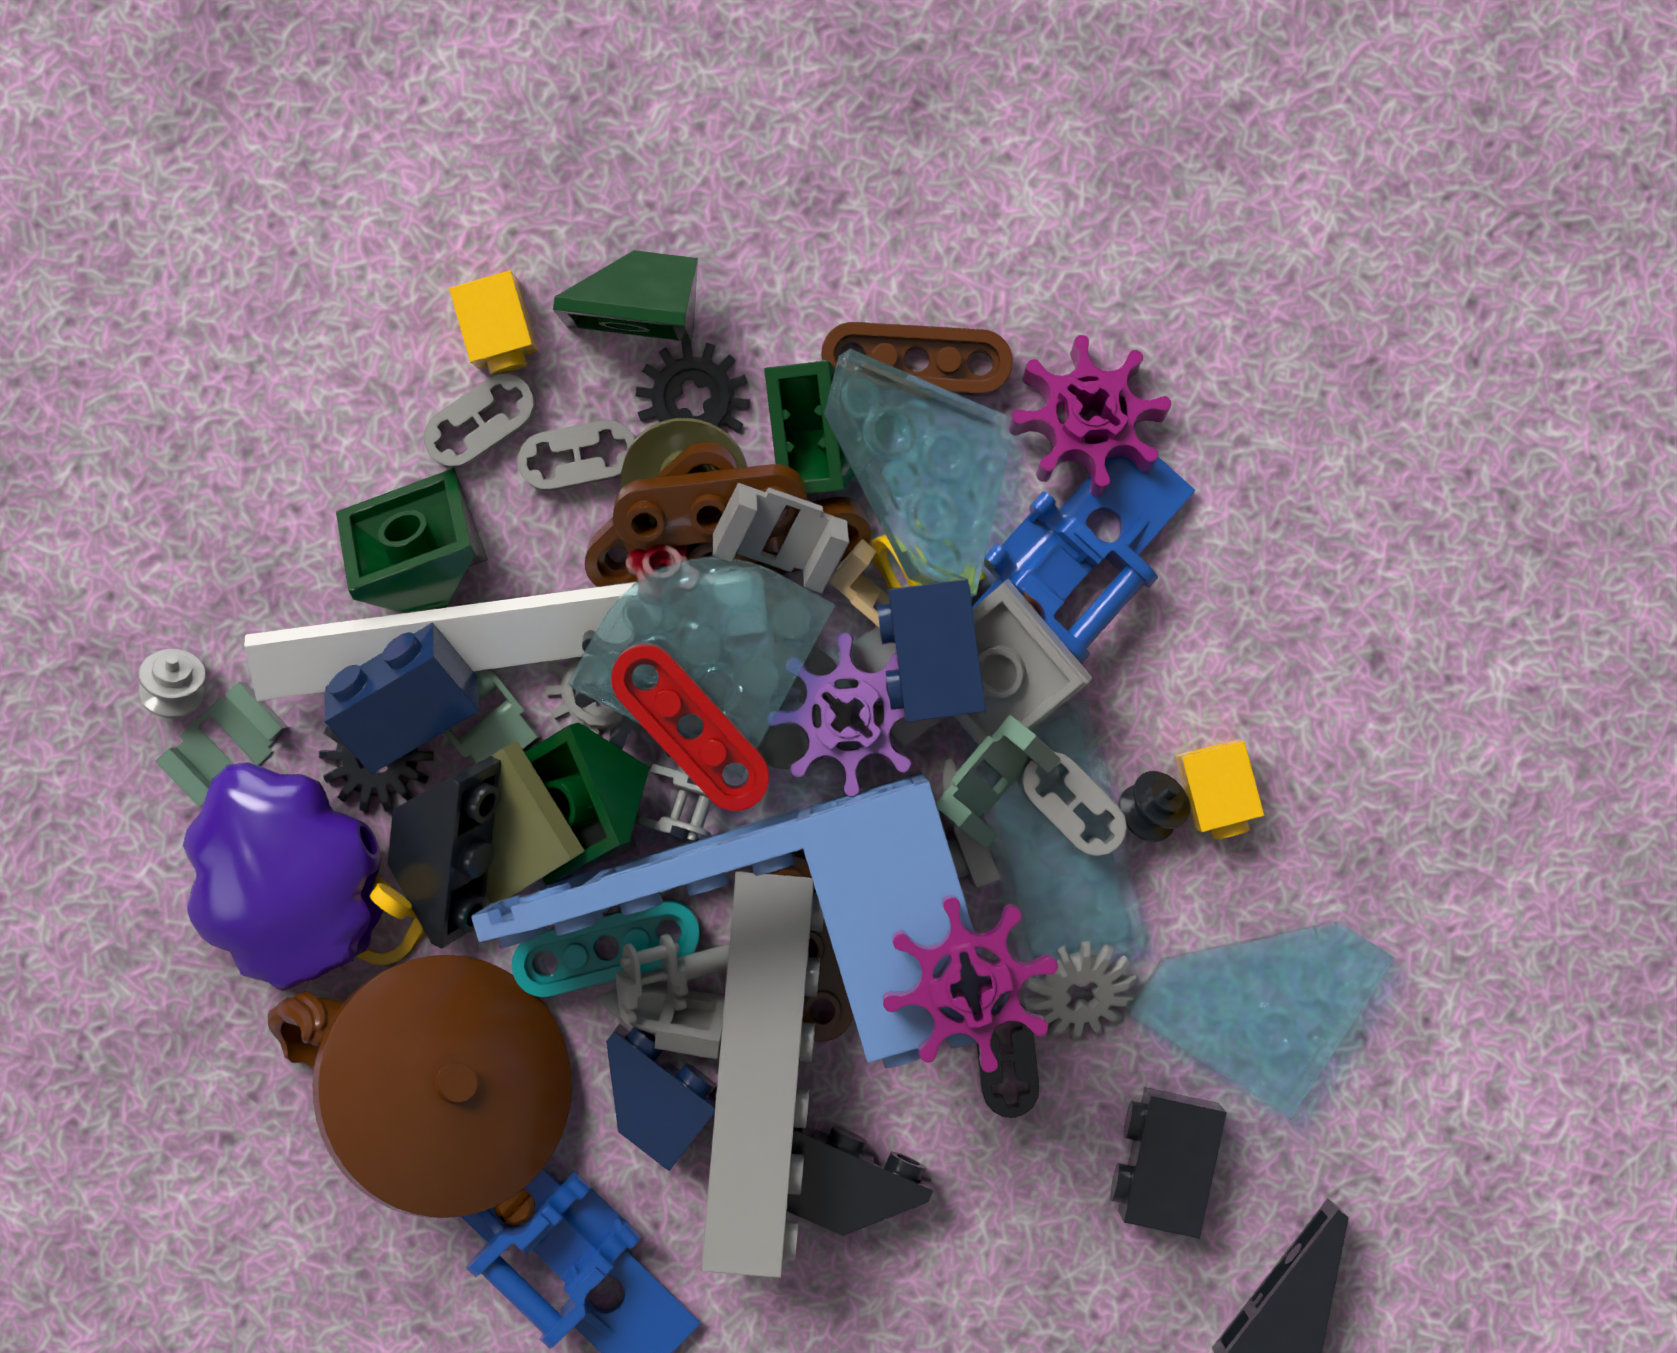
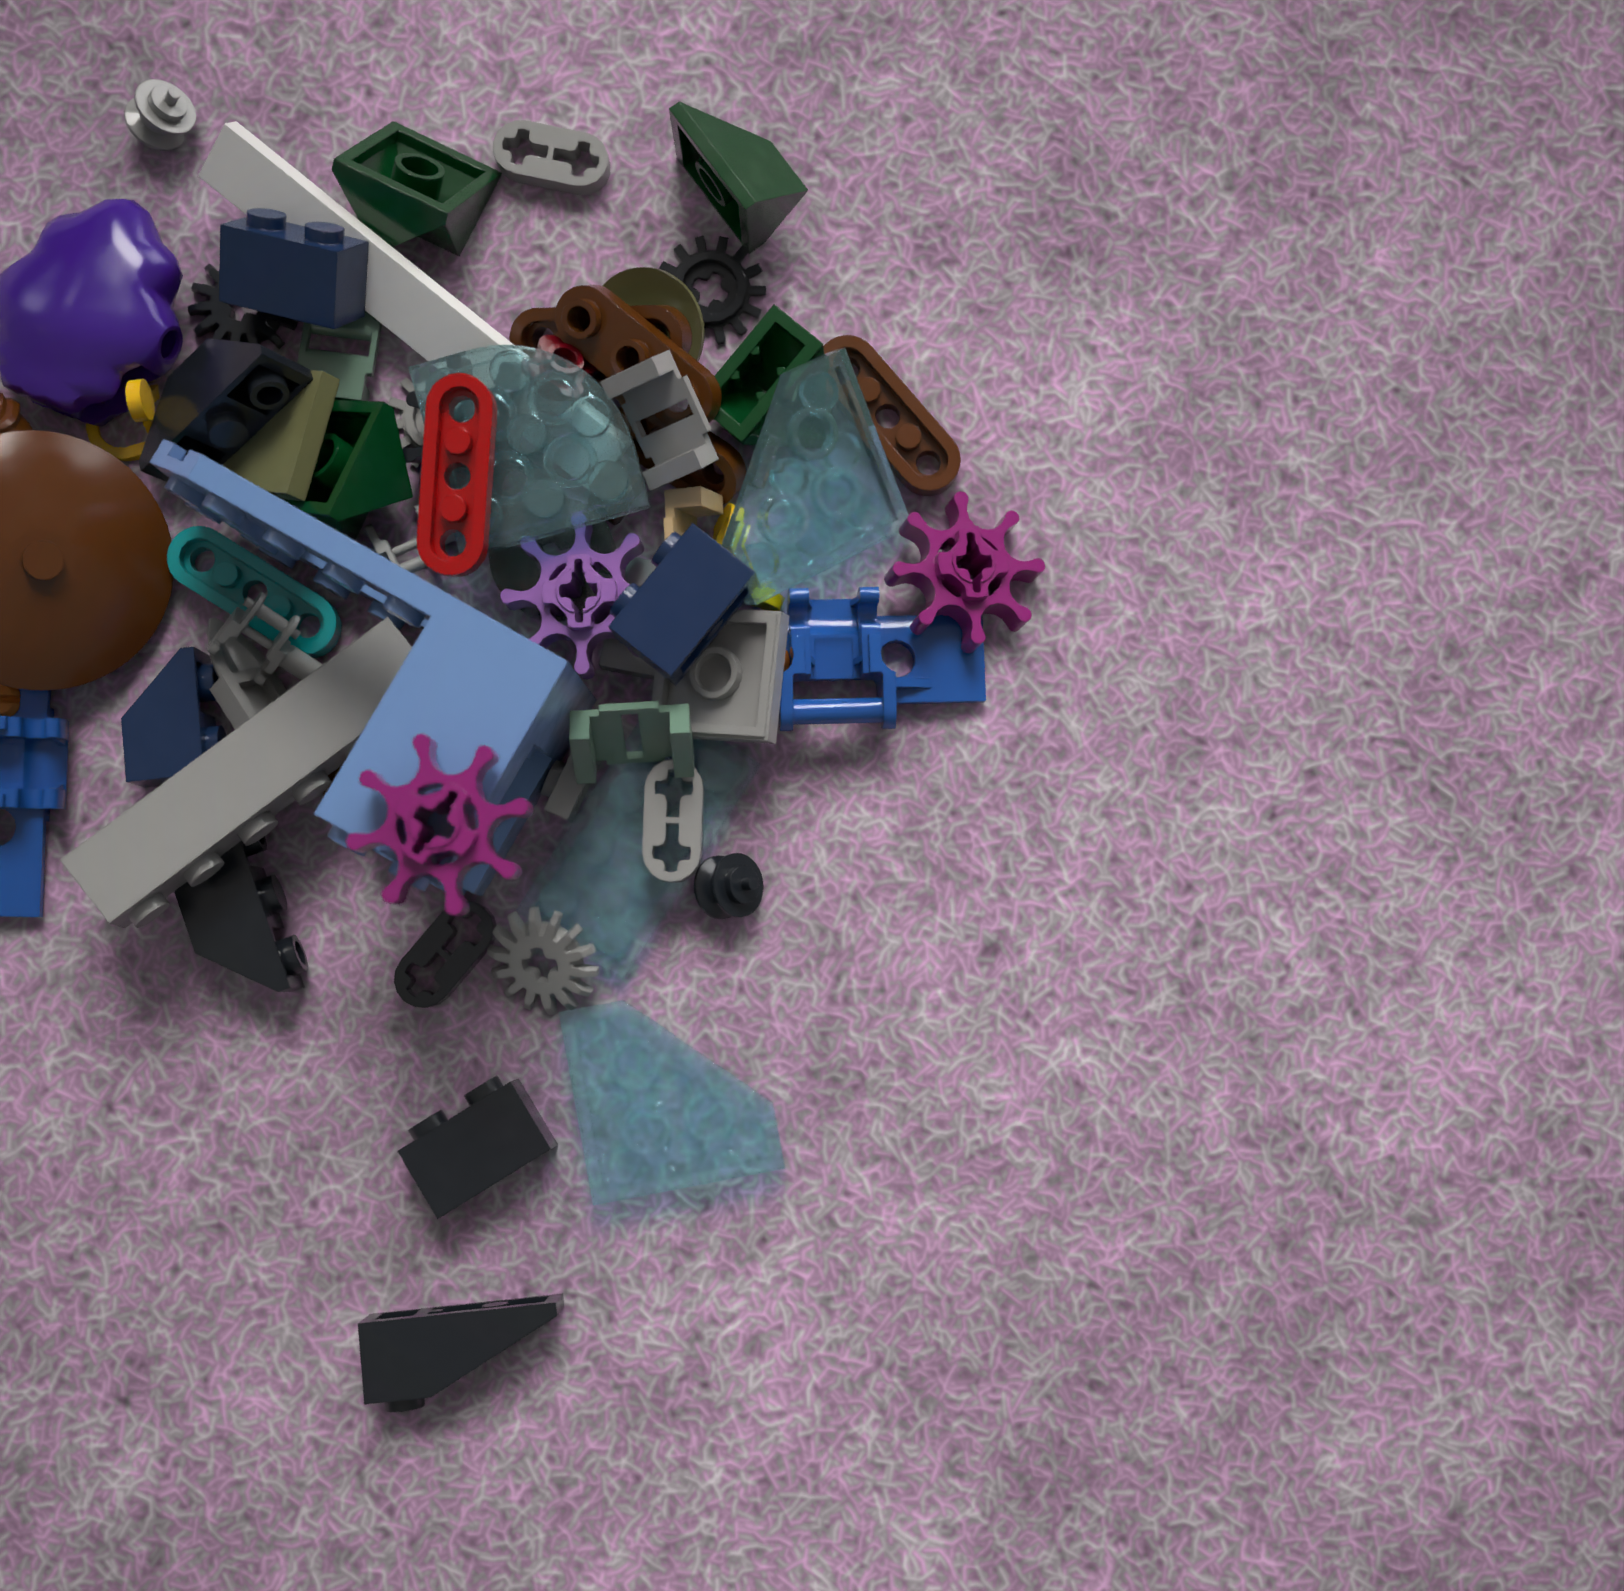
camera: 45 degrees right, 5 degrees down
sand green piece [155,682,289,808] -> none
yellow brick [449,270,539,375] -> none
light grey beam [518,420,636,491] -> none
yellow brick [1175,739,1264,840] -> none

